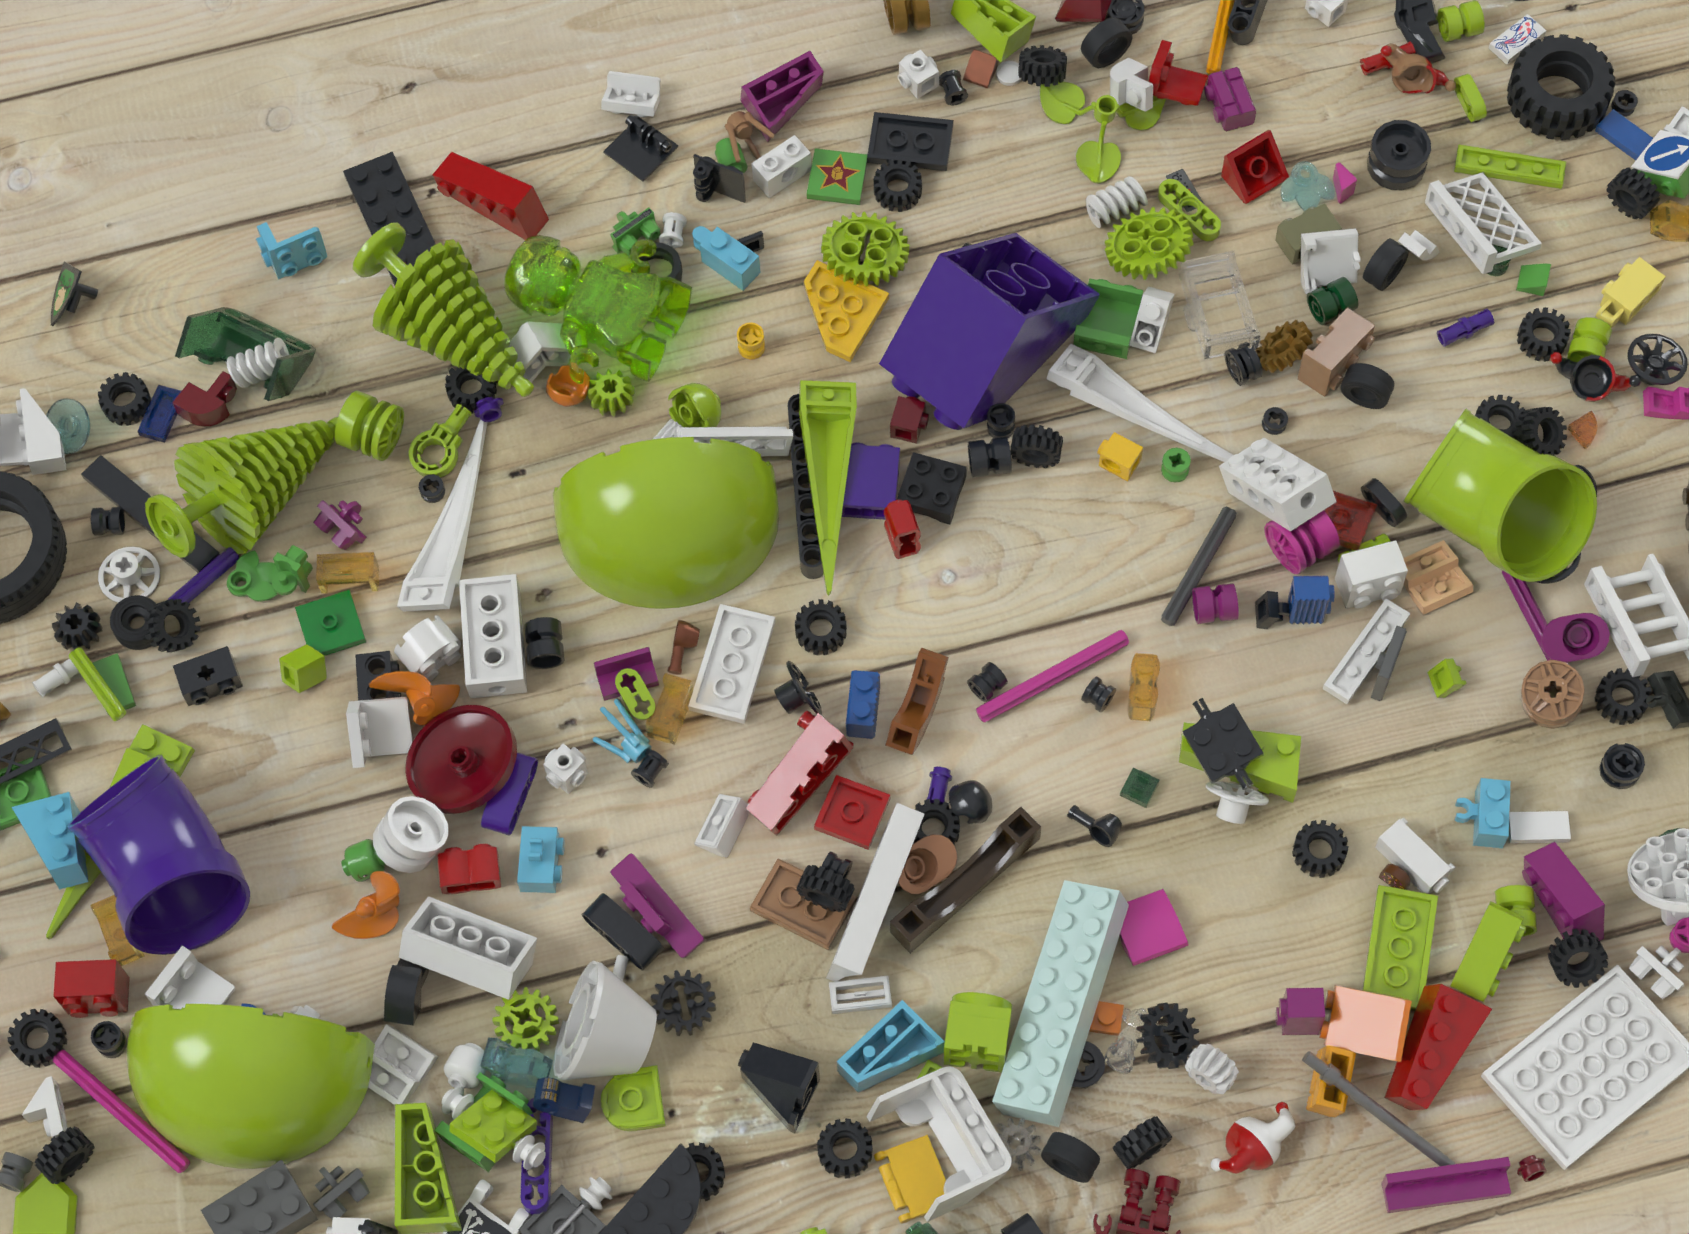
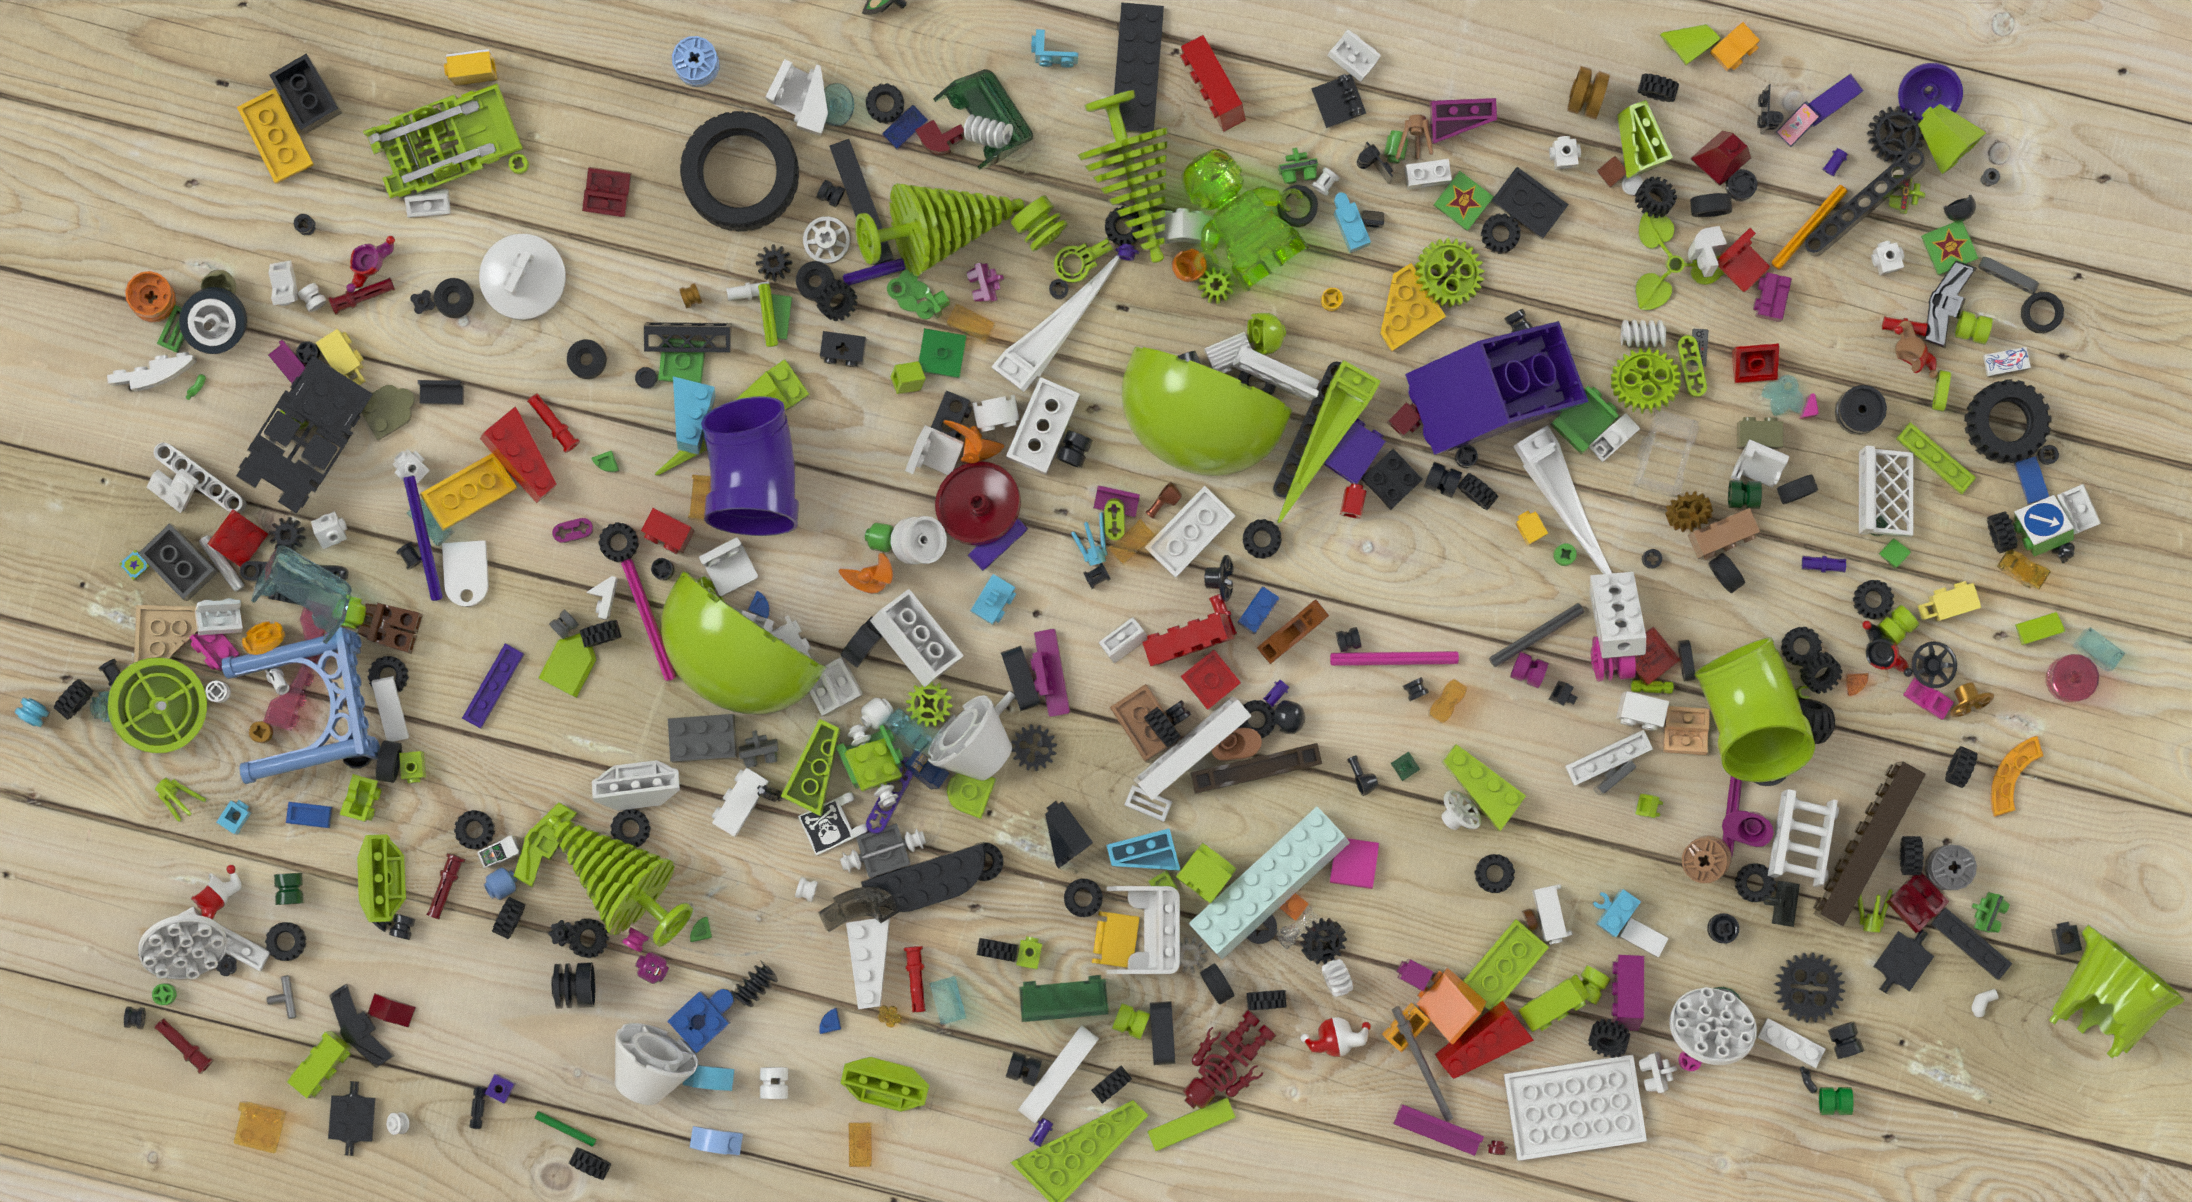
camera: 25 degrees right, 20 degrees up
red brick [437,844,501,894] -> none
white brick [543,744,588,794] -> none
black bush [939,70,968,106] -> none
black plate [1182,698,1264,790] -> none
black wheel [1224,342,1263,386] -> none
blue brick [1288,576,1335,625] -> none
white slope [1398,230,1440,260] -> none

